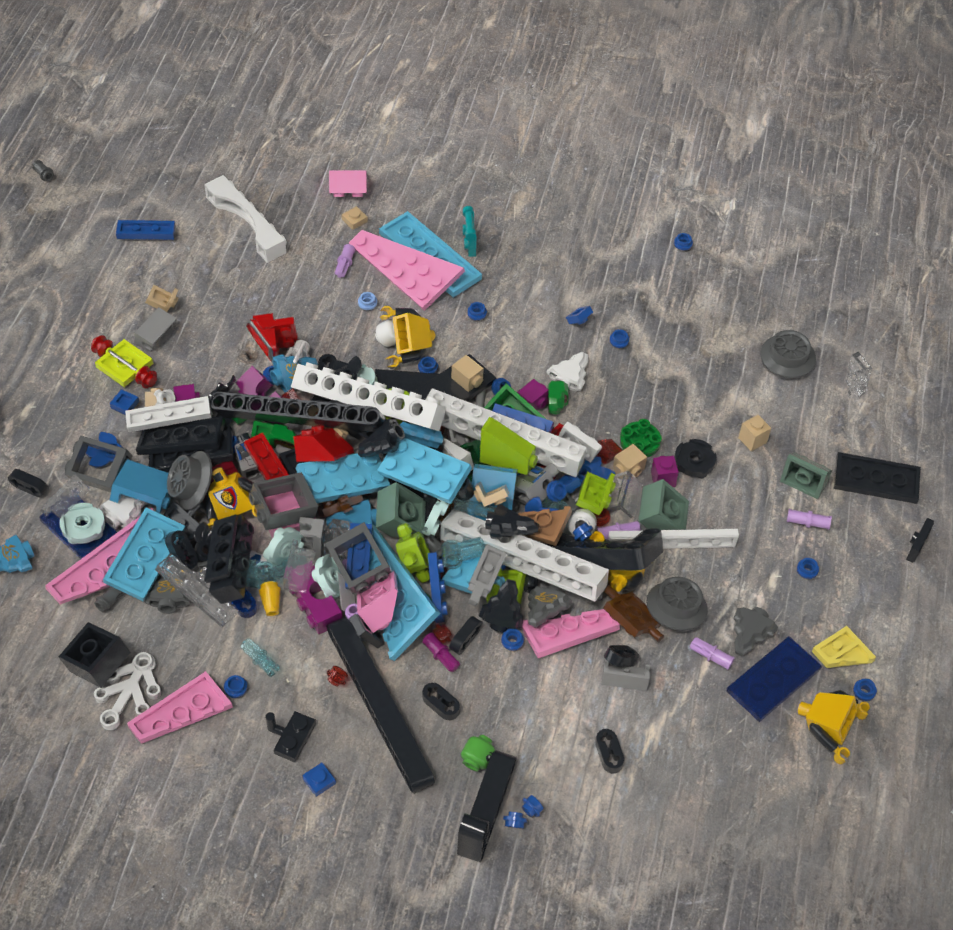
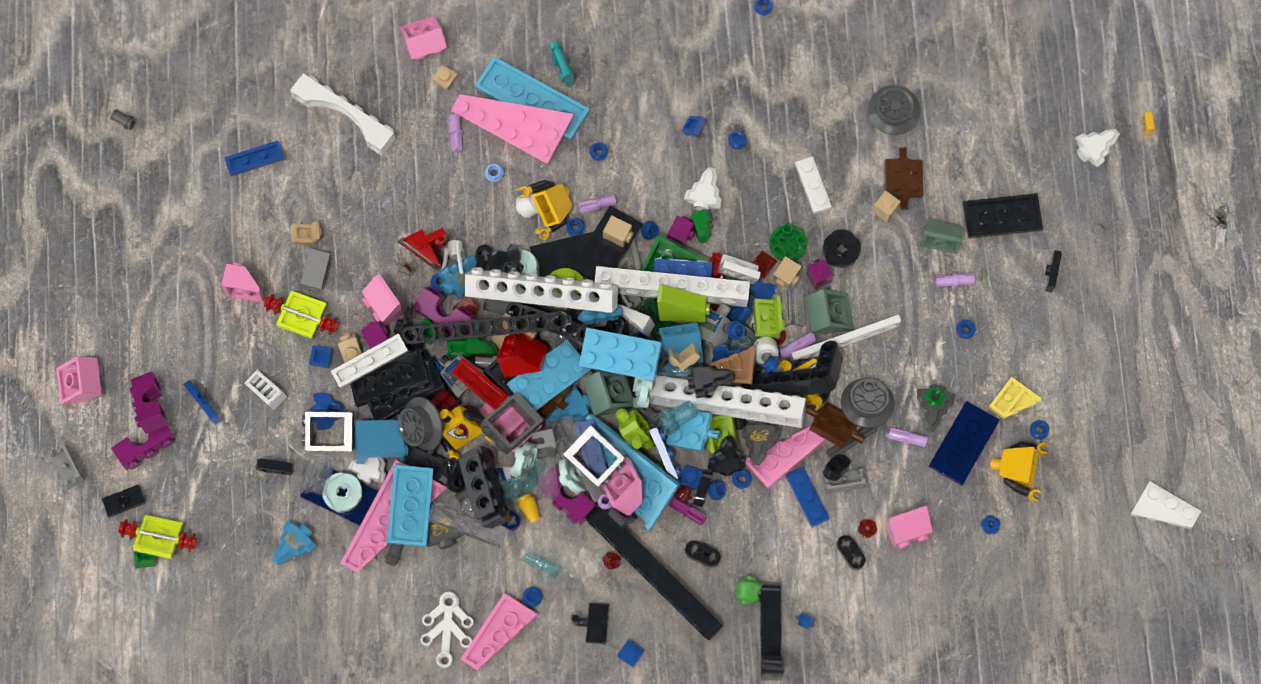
camera: 15 degrees left, 20 degrees up
black brick [58,622,131,688] -> none
white plate [154,389,175,405] -> none
black beam [165,530,198,570] -> none
black rock [358,419,405,457] -> none
light grey hinge [467,544,507,607] -> none
blue plate [503,812,527,829] -> none
none -> bright pink slope [221,263,265,303]
none -> white slope [244,369,287,410]
none -> bright pink slope [362,274,403,327]
none -> lavender axle [578,194,616,213]
none -> blue plate [679,466,703,490]
none -> blue plate [708,481,726,500]
none -> blue plate [785,467,829,528]
none -> white plate [795,156,832,215]
none -> dark grey axle [826,427,877,460]
none -> clear red plate [858,519,877,538]
none -> reddish brown plate [884,147,924,210]
none -> bright pink slope [886,506,933,549]
none -> green plate [925,387,945,407]
none -> blue plate [981,515,1000,534]

